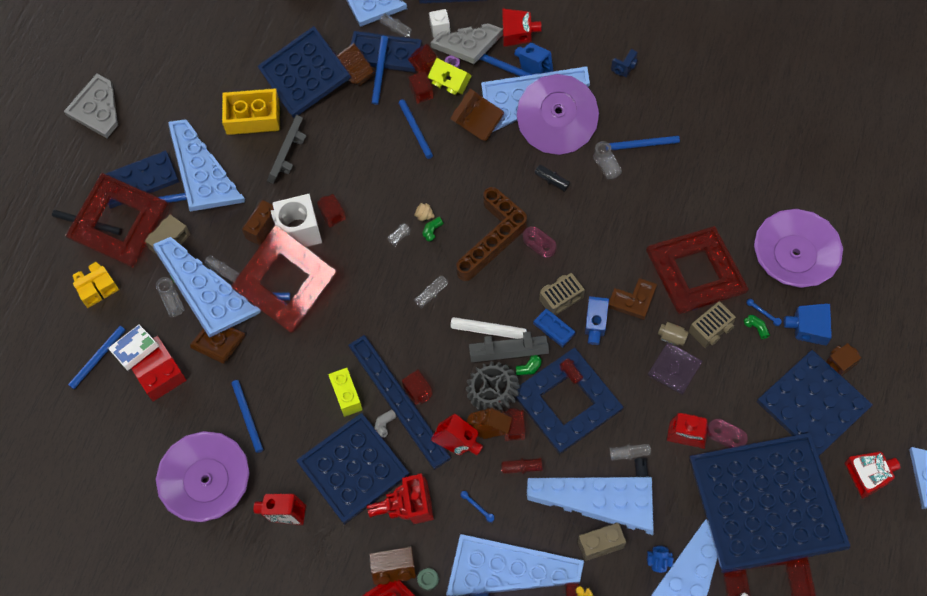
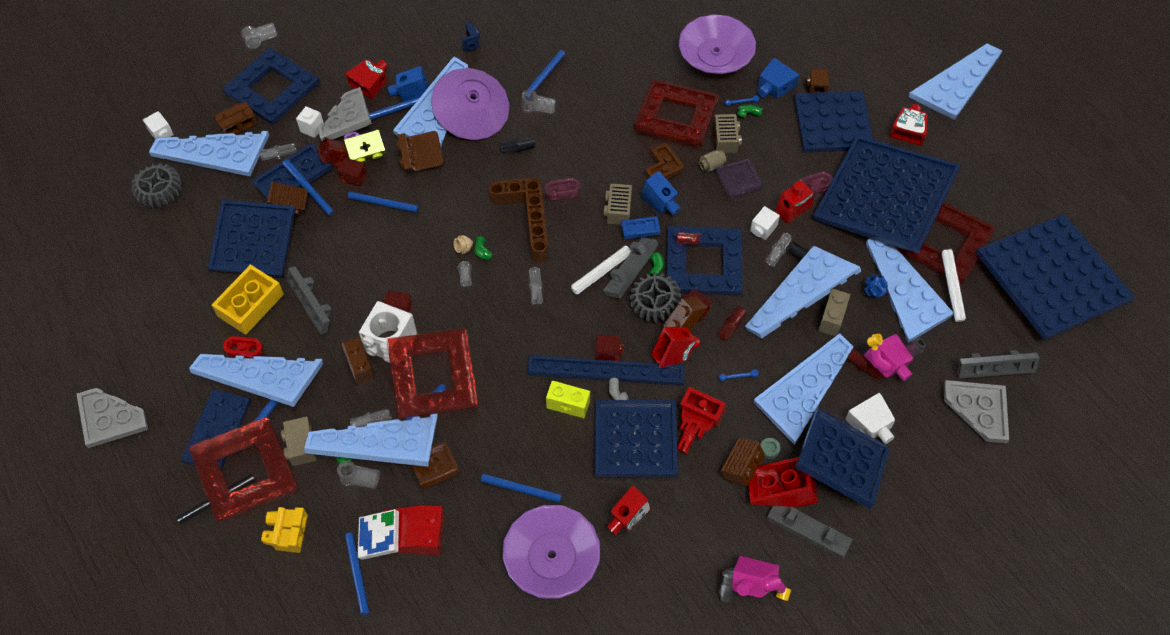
camera: 55 degrees left, 5 degrees down
none -> red plate [223,336,263,359]
none -> white brick [750,206,780,240]

